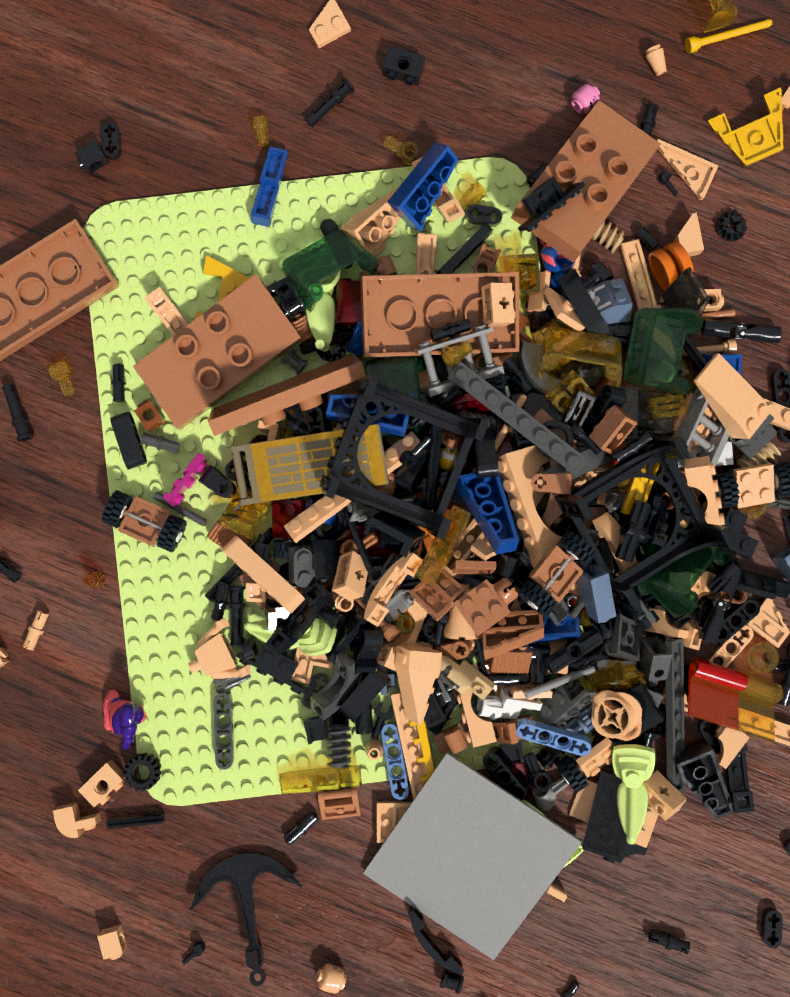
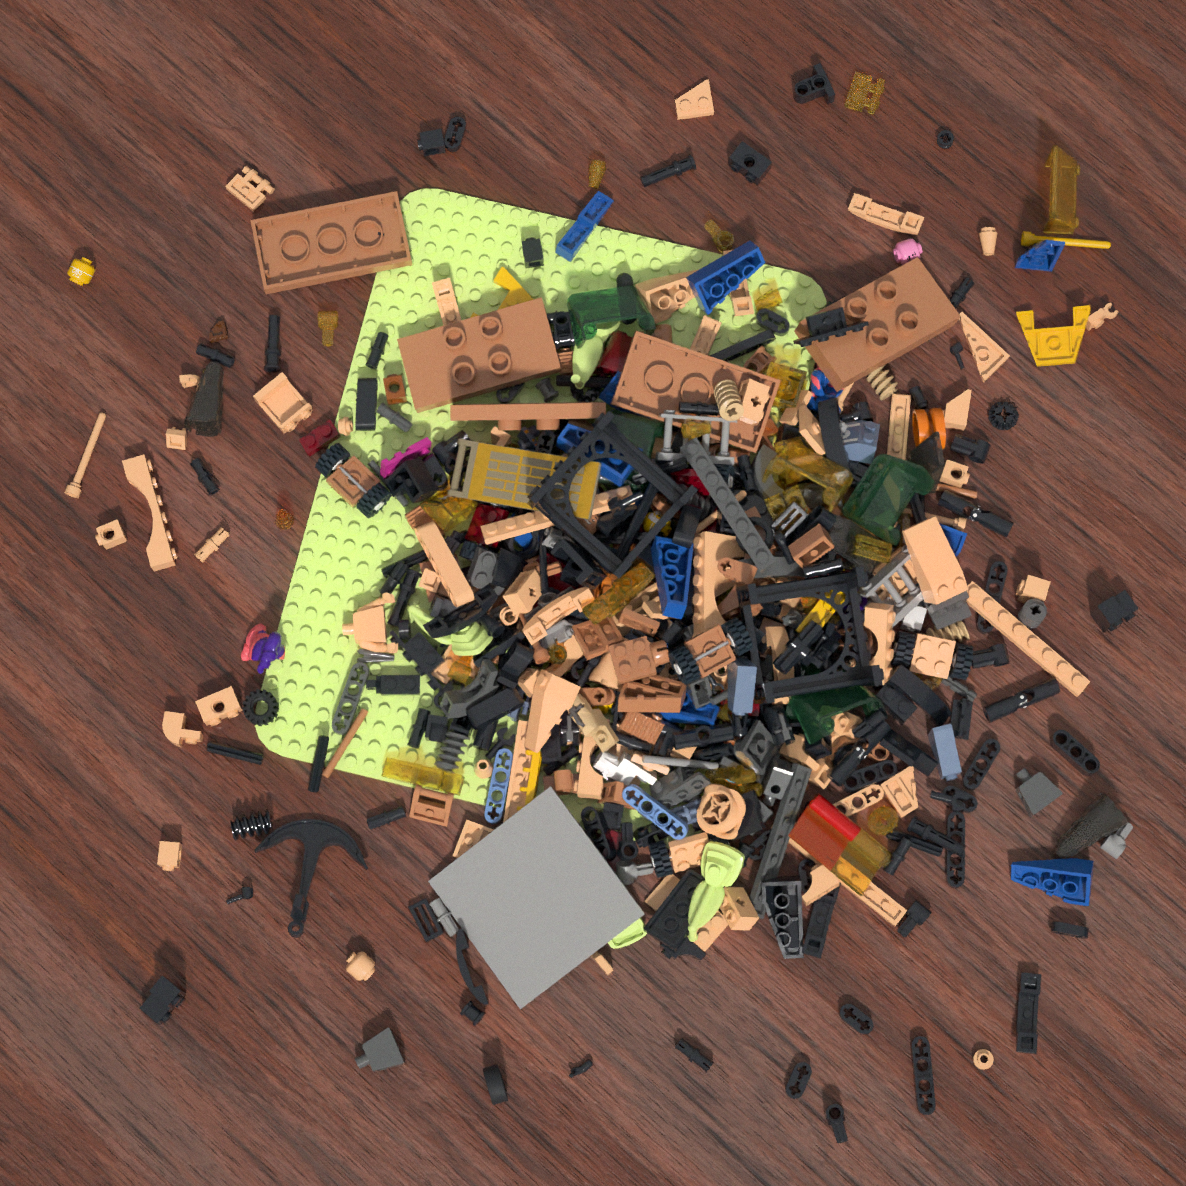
camera: 20 degrees right, 10 degrees down
none -> black piece [230,809,273,840]
none -> light nougat panel [253,372,313,434]
none -> dark red plate [299,419,341,457]
none -> black axle [308,735,329,793]
none -> nougat bar [322,708,368,778]
none -> light nougat plate [338,417,353,436]
none -> black hinge [366,675,420,696]
none -> black brick [384,457,439,503]
none -> black pin [407,708,431,749]
none -> black tile [408,898,444,943]
none -> light grey axle [429,898,459,936]
none -> black piece [432,430,471,466]
none -> clear yellow axle [447,655,473,684]
none -> black beam [496,382,525,404]
none -> black brick [522,237,544,269]
none -> tan piece [714,380,744,421]
none -> light nougat slope [848,193,924,235]
none -> black slope [888,664,952,727]
none -> black piece [950,434,991,464]
none -> blue wedge [1015,240,1065,271]

